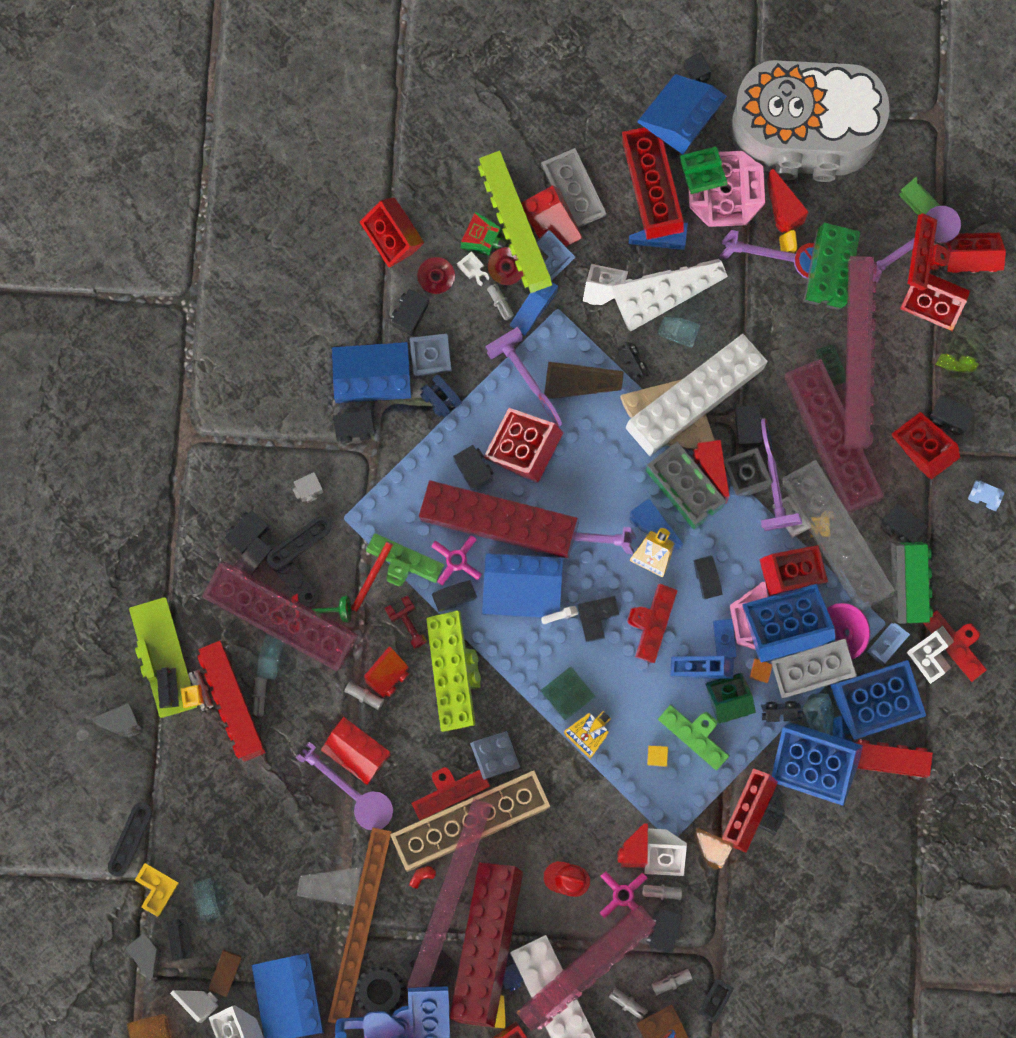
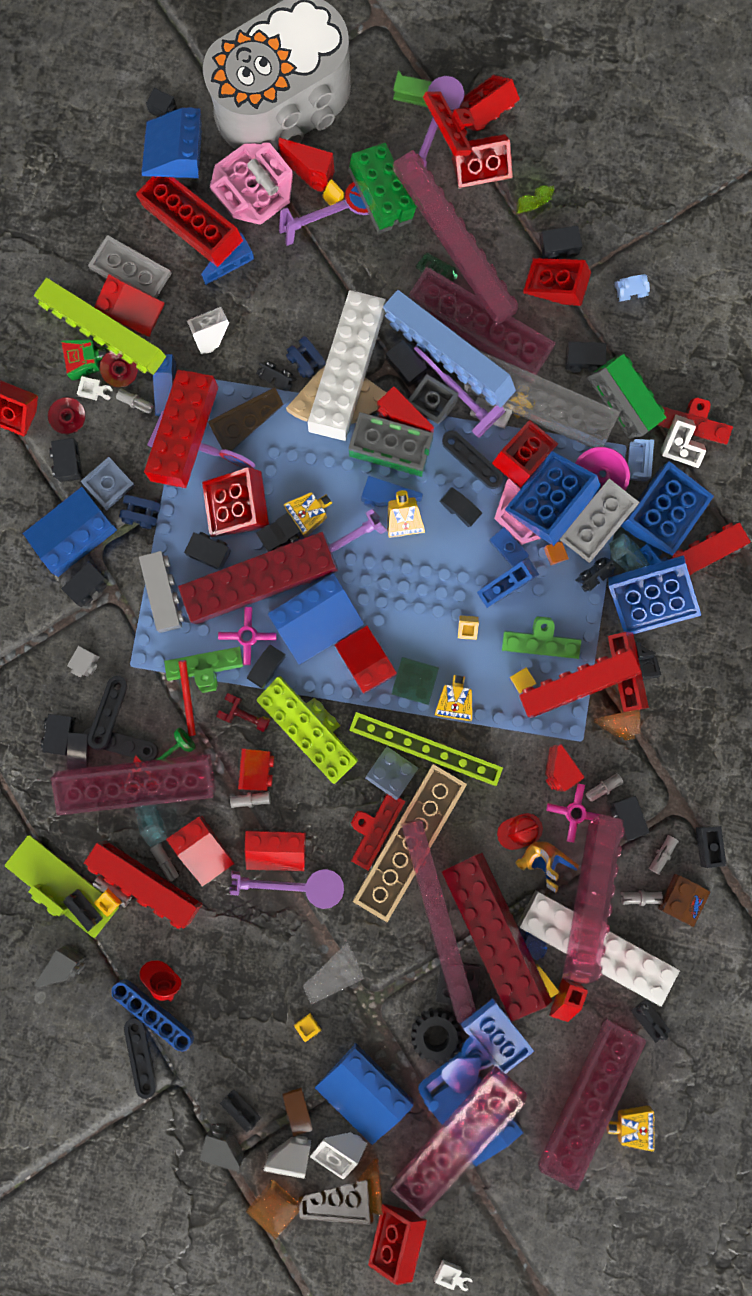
camera: 30 degrees left, 5 degrees up
yellow plate [135,863,179,917] -> none
clear light blue slope [192,878,222,922] -> none
dark orange plate [328,827,392,1024] -> none
red arm [409,866,436,889] -> none
medium blue plate [537,230,575,281] -> none
white bar [541,606,578,624] -> none
black plate [577,596,619,642] -> none
white wing [609,259,728,331] -> none
red plate [627,584,678,663] -> none
white slope [645,829,687,876] -> none
clear light blue slope [657,317,701,348] -> none
green slope [680,147,727,194] -> none
dark green slope [705,673,756,724] -> none
none -> blue beam [111,979,194,1052]
none -> light grey brick [139,551,184,633]
none -> red piece [139,960,182,1002]
none -> red brick [144,369,219,488]
none -> slope [166,816,235,886]
none -> light grey pin [247,158,279,196]
none -> black brick [256,512,302,552]
none -> torso [284,492,332,538]
none -> dark blue brick [286,336,326,379]
none -> yellow tile [294,1013,321,1042]
none -> red slope [335,626,397,694]
none -> lime brick [349,712,503,786]
none -> medium blue brick [383,290,516,408]
none -> black plate [442,431,503,489]
none -> yellow slope [458,615,479,640]
none -> pearl gold piece [515,841,579,893]
none -> red brick [519,648,641,718]

